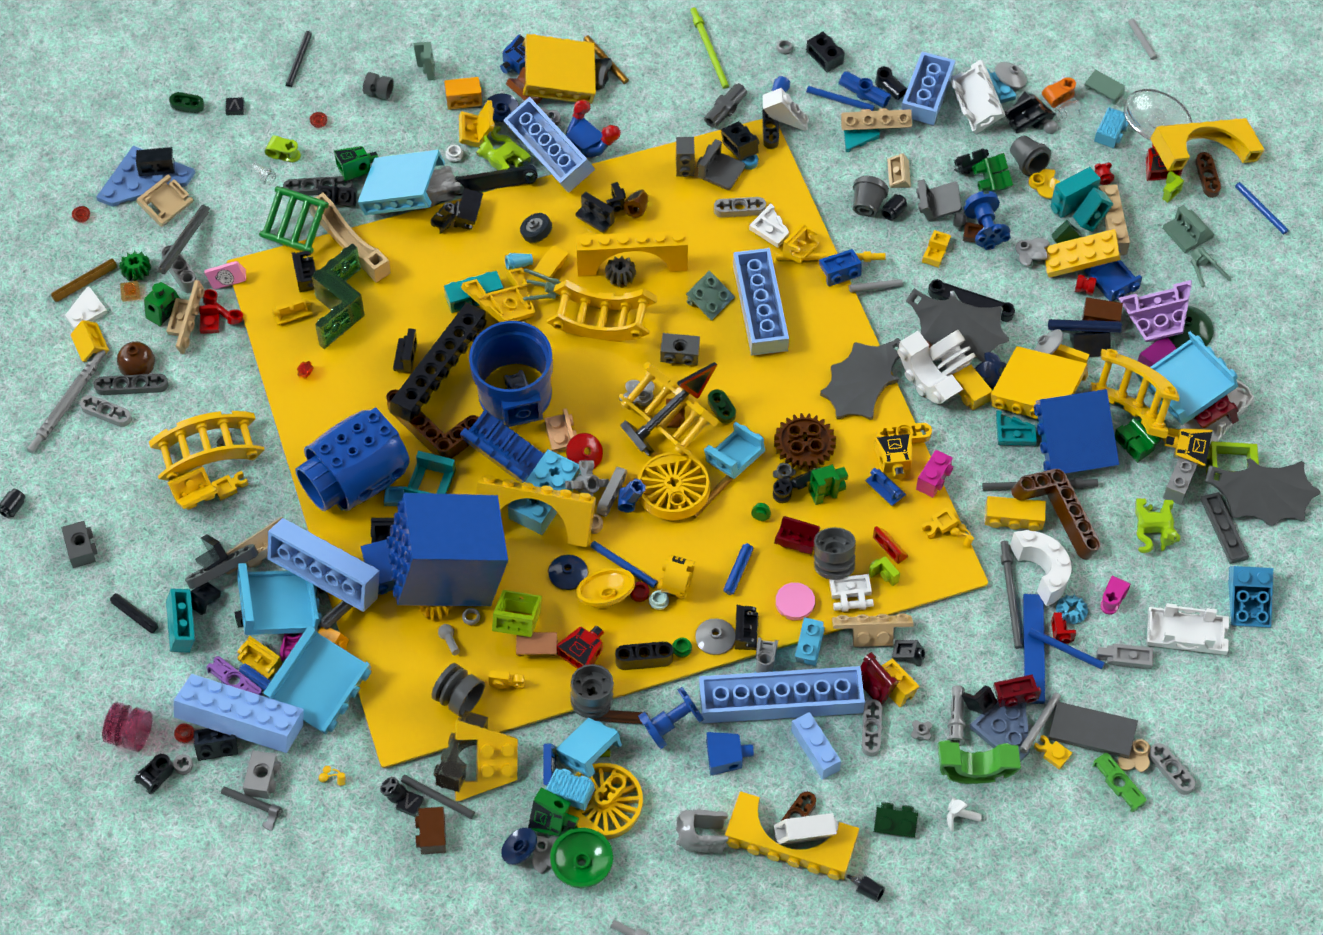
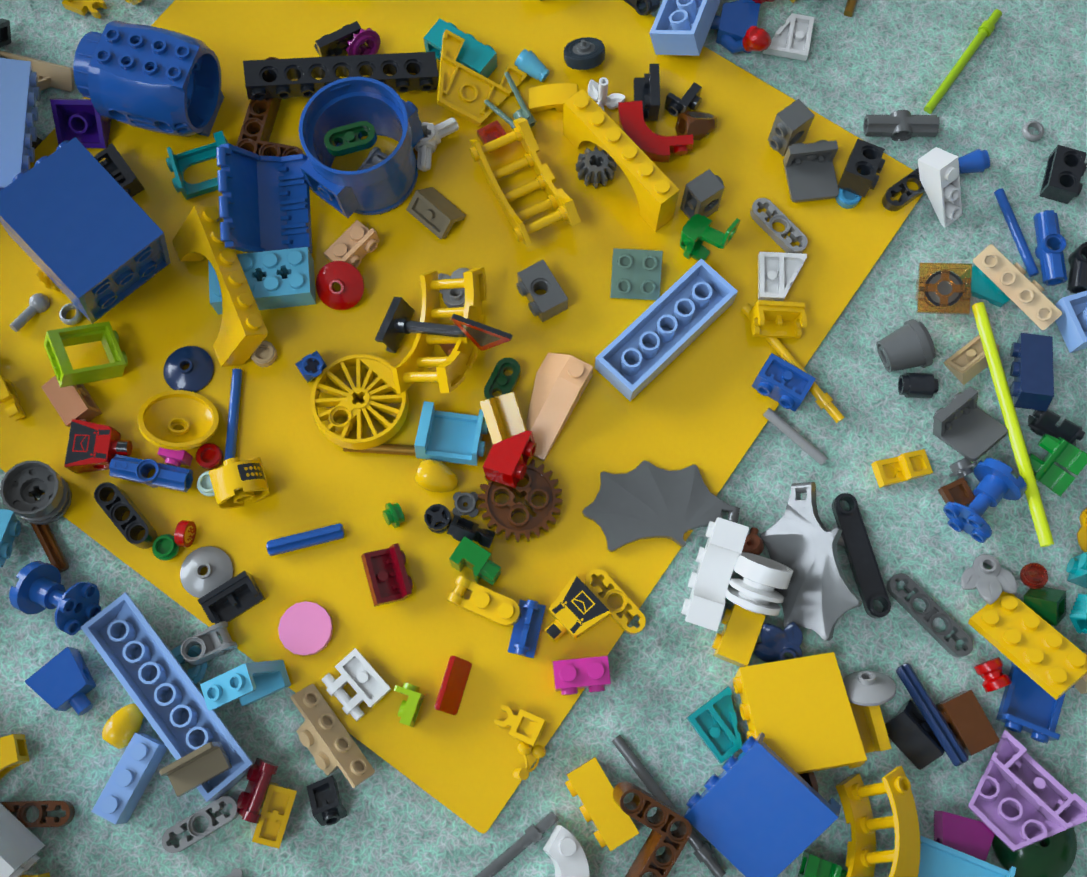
camera: 55 degrees right, 15 degrees up
dark azure tile [384,486,404,506] -> none
light grey pin [565,460,609,504] -> none
light grey beam [596,467,627,517] -> none
dark grey wheel [814,527,856,580] -> none
none -> dark purple slope [50,98,112,148]
none -> yellow animal [102,703,144,749]
none -> blue piece [109,454,193,493]
none -> dark pink plate [157,447,193,467]
none -> dark tan panel [159,741,232,797]
none -> red tile [174,520,196,547]
none -> dark green plate [324,121,377,156]
none -> magenta gear [346,28,381,56]
none -> dark tan panel [406,187,466,239]
none -> yellow animal [414,459,458,493]
none -> yellow plate [447,576,521,627]
none -> clear red plate [477,120,506,153]
none -> panel [480,392,527,444]
none -> red slope [483,430,537,488]
none -> light nougat wedge [526,353,593,461]
none -> white plant [588,77,626,110]
none -> red arch [618,101,694,162]
none -> dark grey brick [680,169,725,219]
none -> green piece [680,214,741,261]
none -> white wing [763,13,814,61]
none -> dark grey beam [886,573,973,657]
none -> clear orange piece [915,263,972,315]
none -> neon yellow piece [971,302,1054,547]
none -> dark blue brick [1010,333,1054,411]
none -> clear red plate [1020,563,1048,589]

